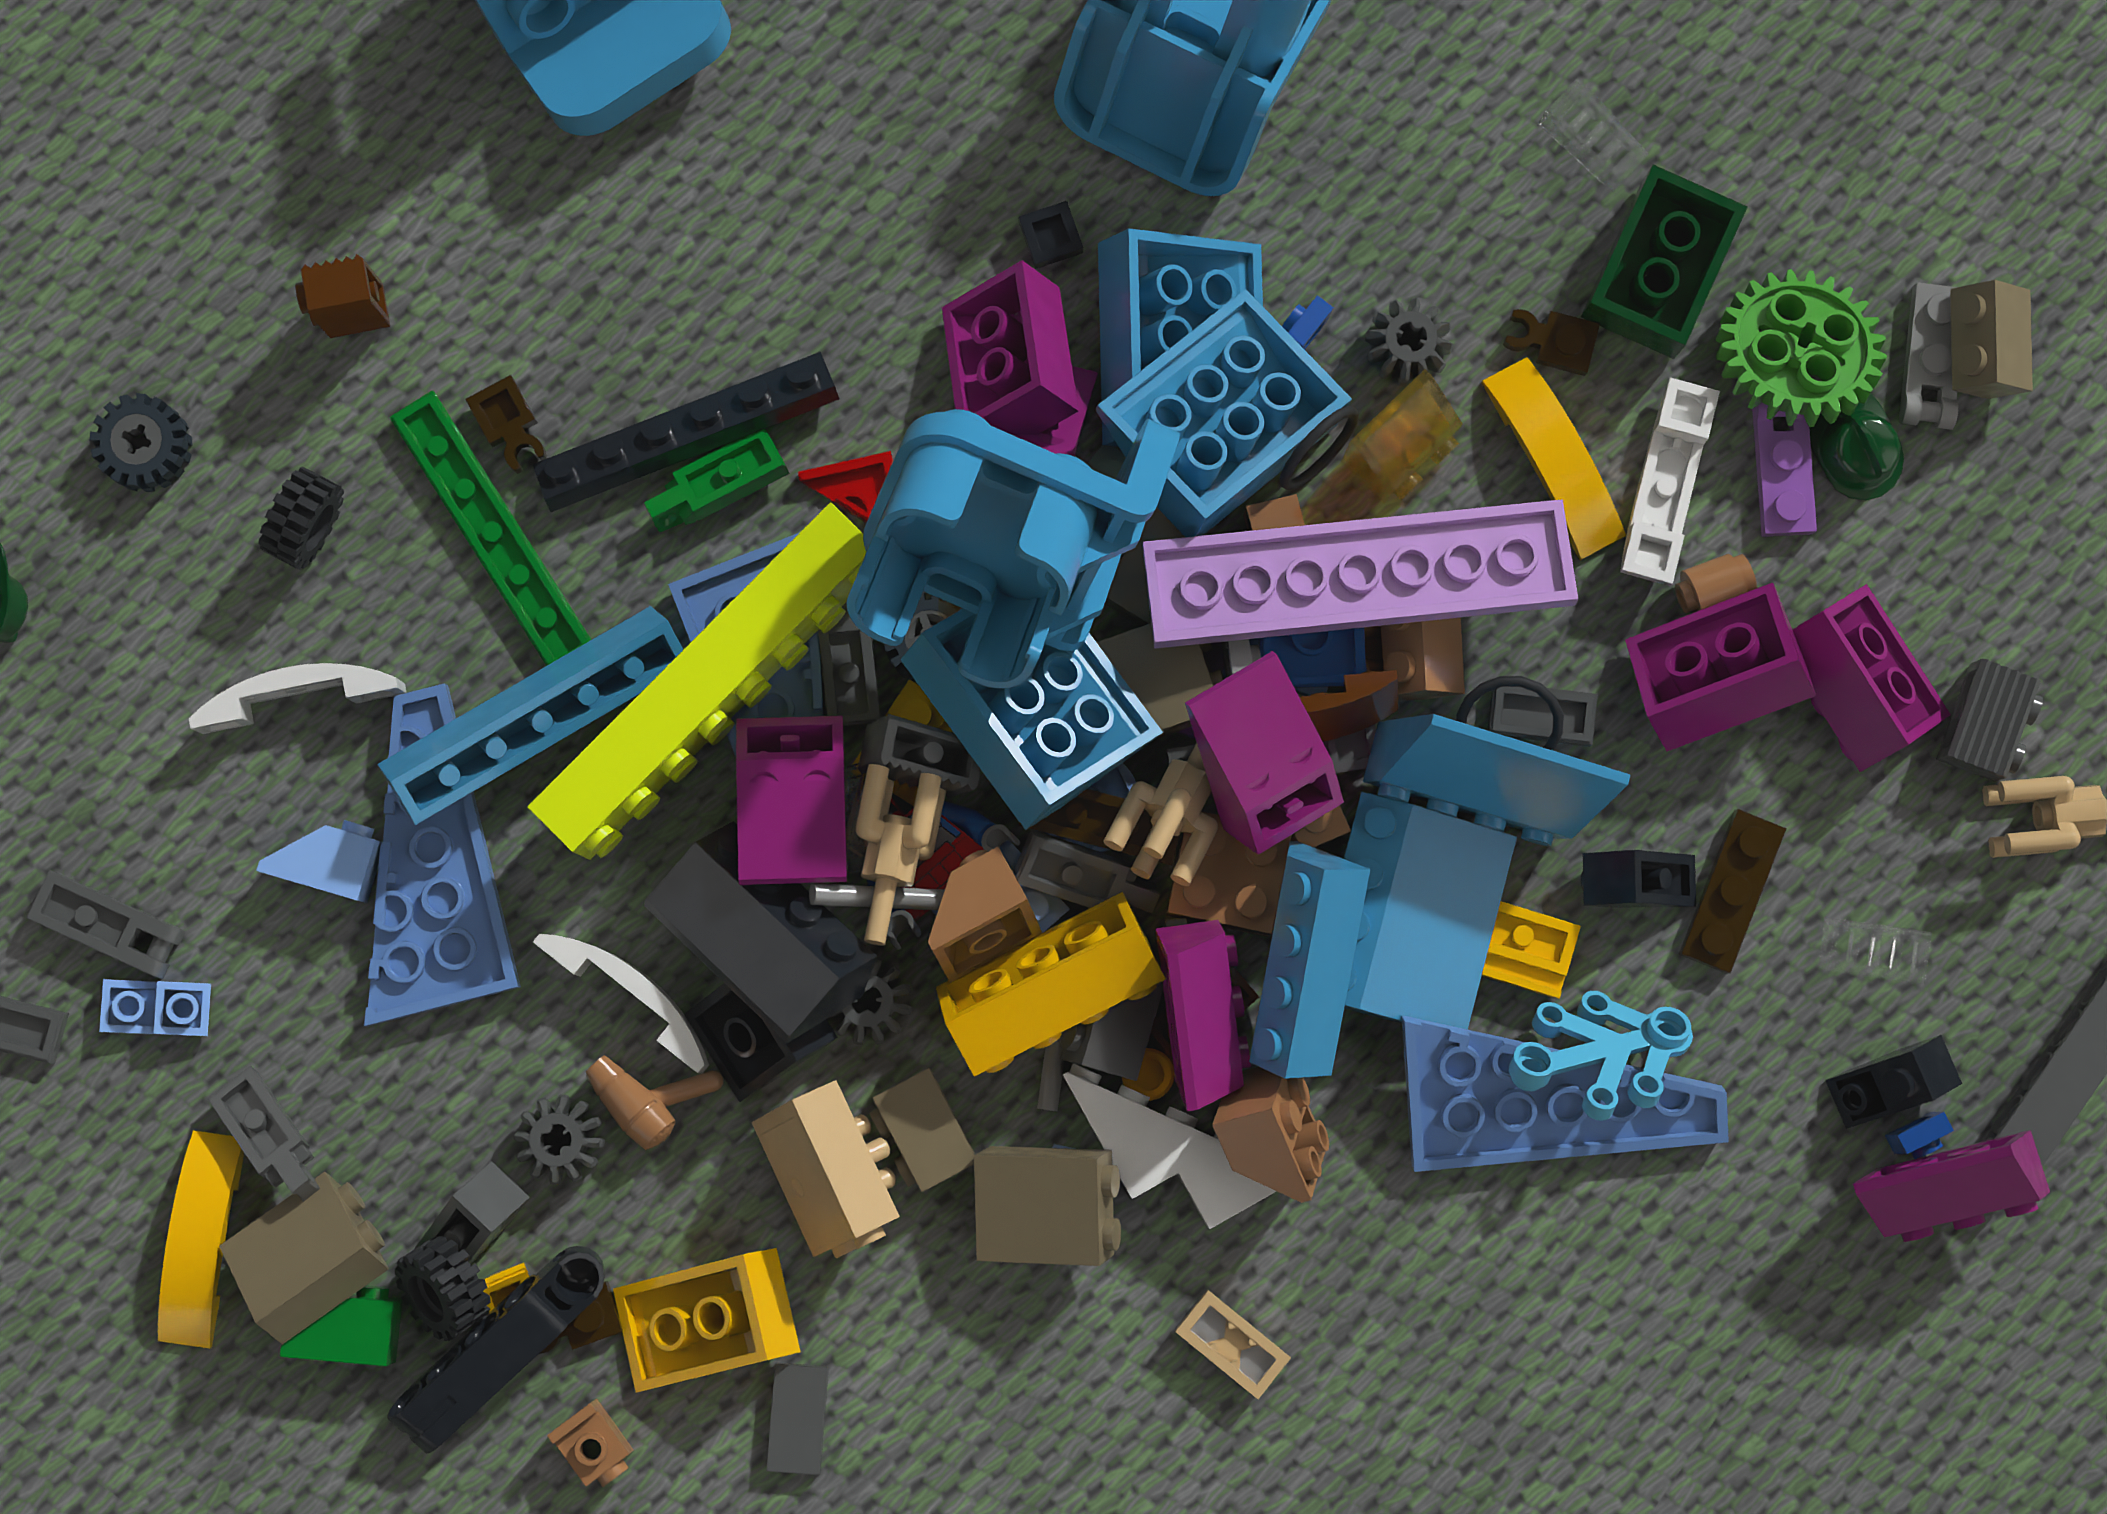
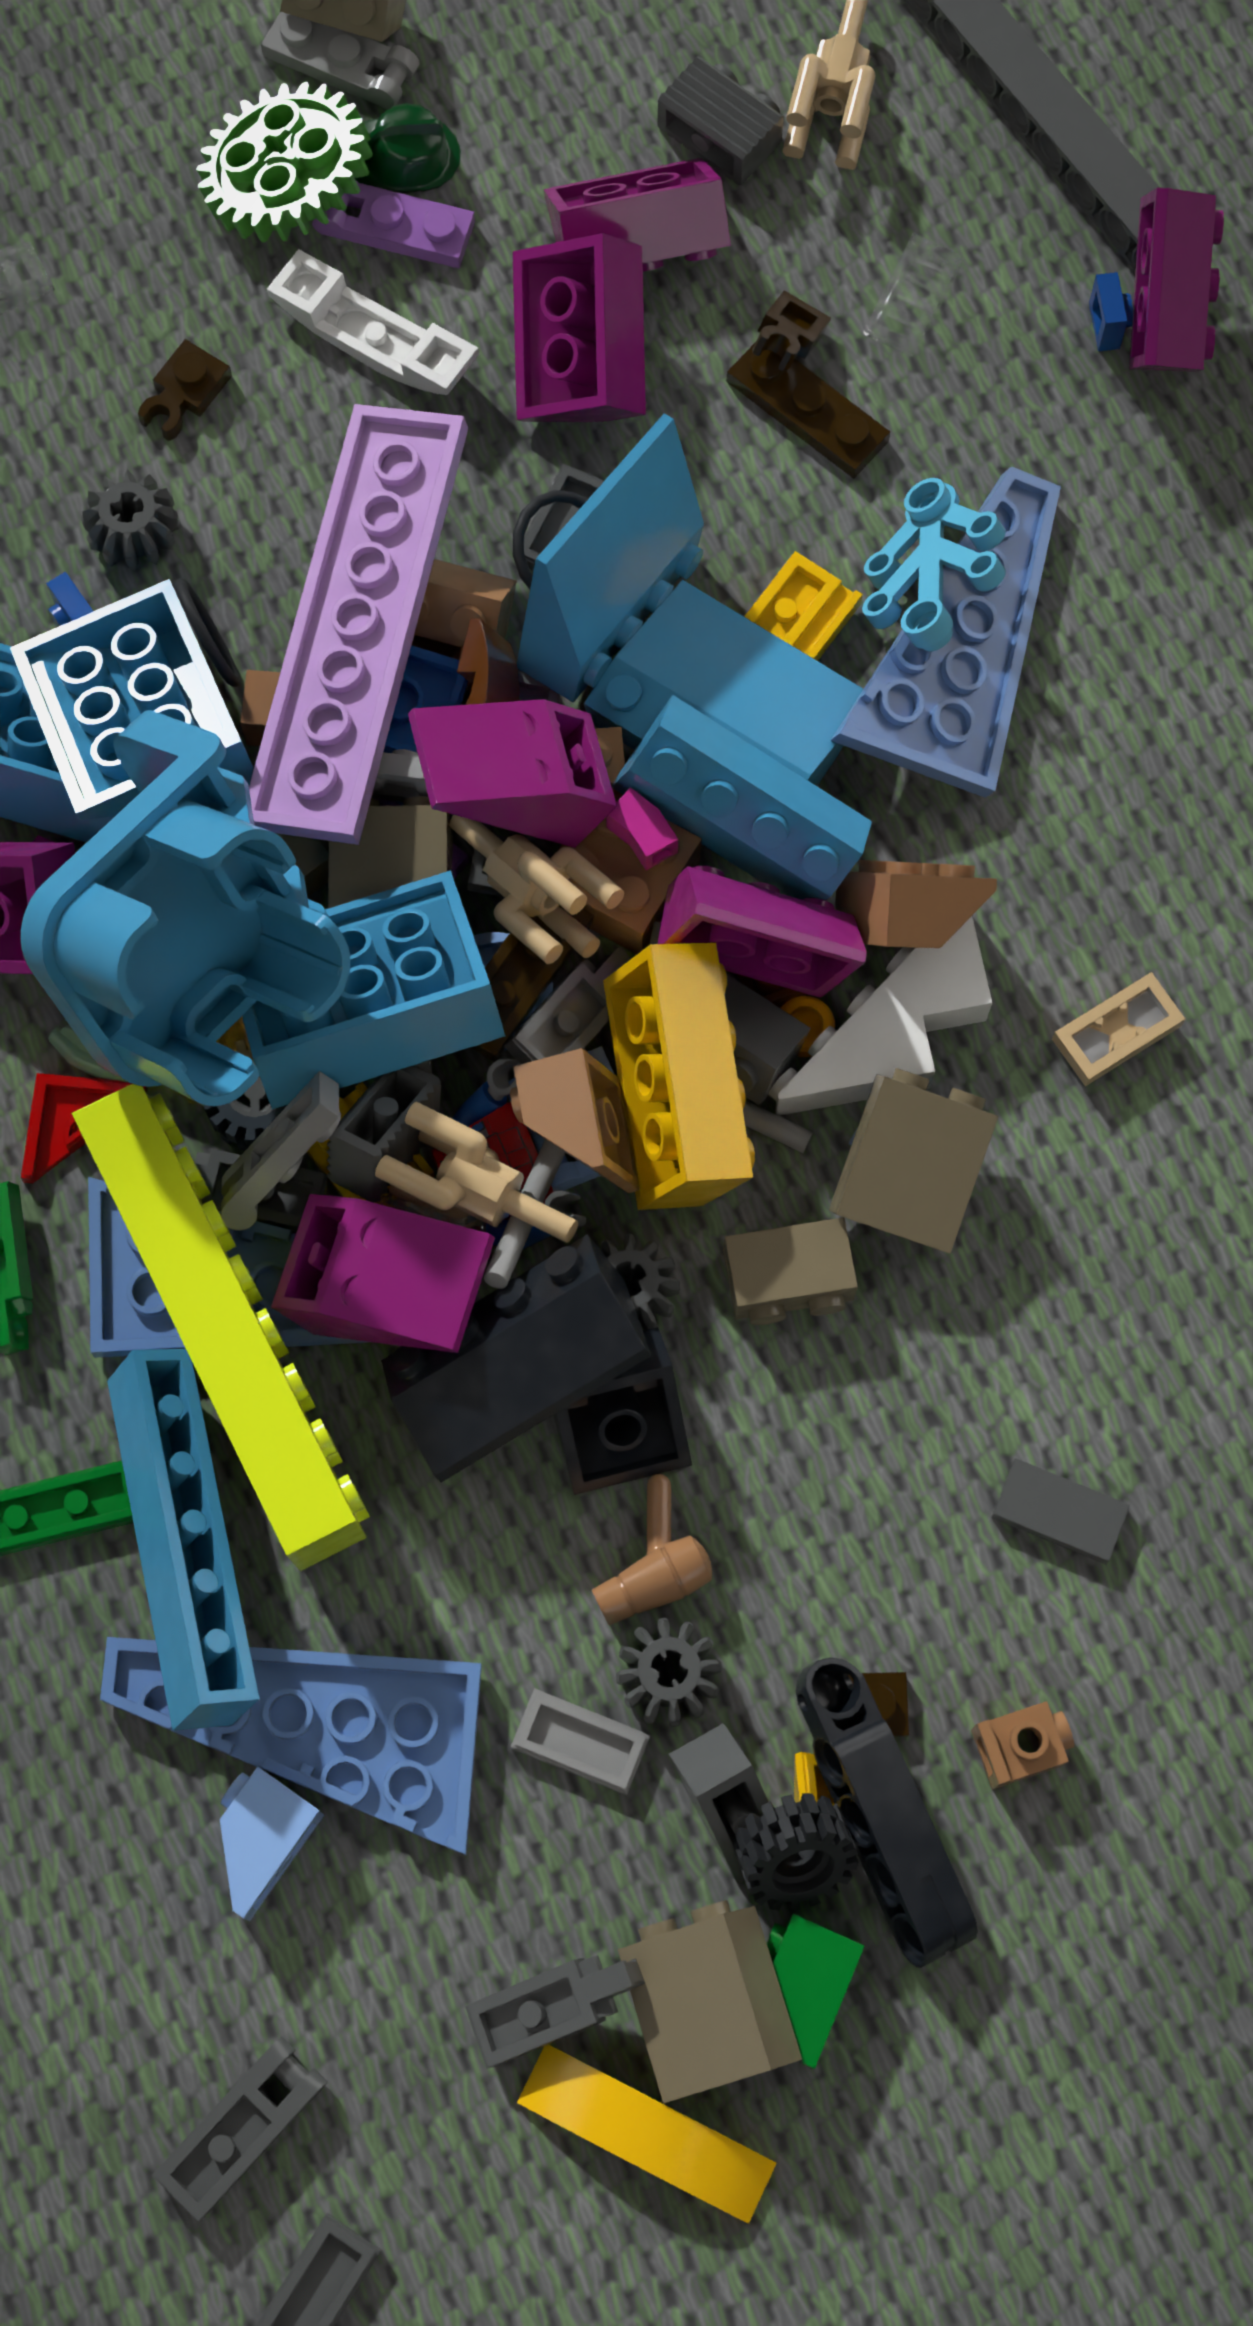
camera: 70 degrees left, 10 degrees down
light blue slope [99,979,211,1036] -> none
white slope [189,663,407,734] -> none
white slope [533,934,709,1074] -> none
yellow slope [613,1248,801,1393] -> none
tan piece [751,1080,900,1258] -> none
clear yellow slope [1341,369,1463,504] -> none
yellow slope [1481,357,1626,560] -> none
dark green brick [1581,164,1748,359] -> none
black slope [1581,850,1696,908] -> none
medium nougat brick [1675,554,1757,613] -> none
black slope [1825,1035,1962,1129] -> none
none -> light grey plate [221,1071,341,1231]
none -> light grey tile [511,1688,650,1796]
none -> dark pink piece [606,787,678,871]
none -> dark brown plate [752,290,831,371]

